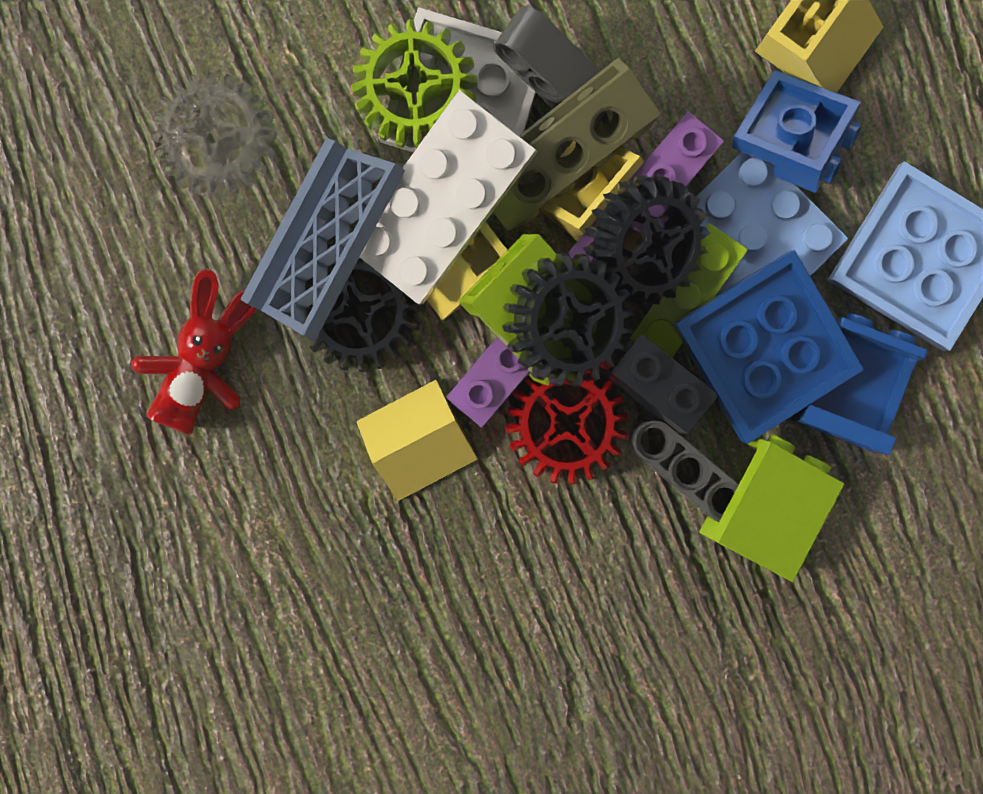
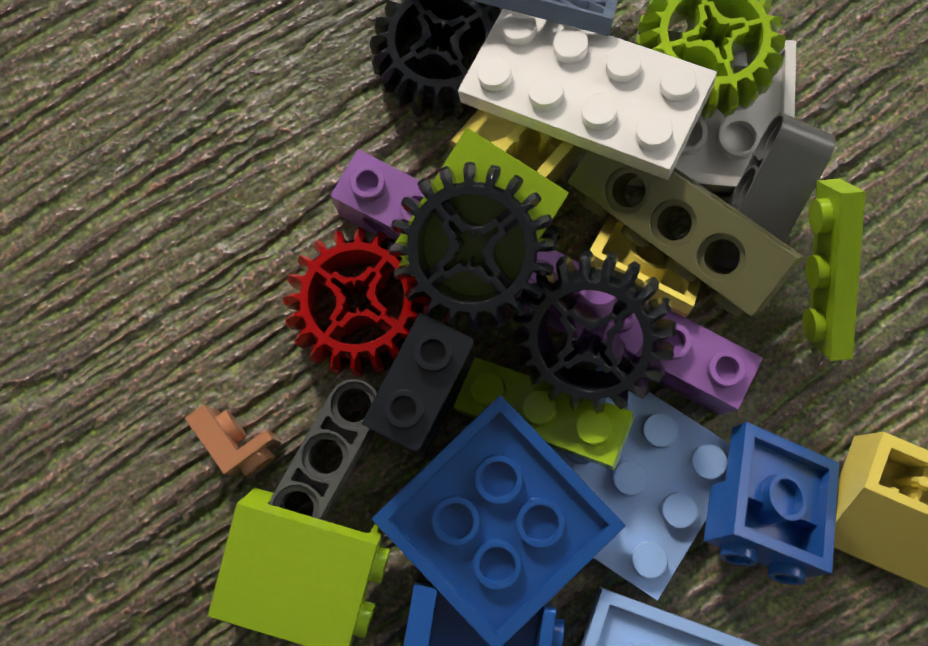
camera: 80 degrees right, 10 degrees down
light yellow slope [356,380,478,501] -> none
none -> nougat bracket [185,404,282,478]
none -> lime plate [803,178,866,361]

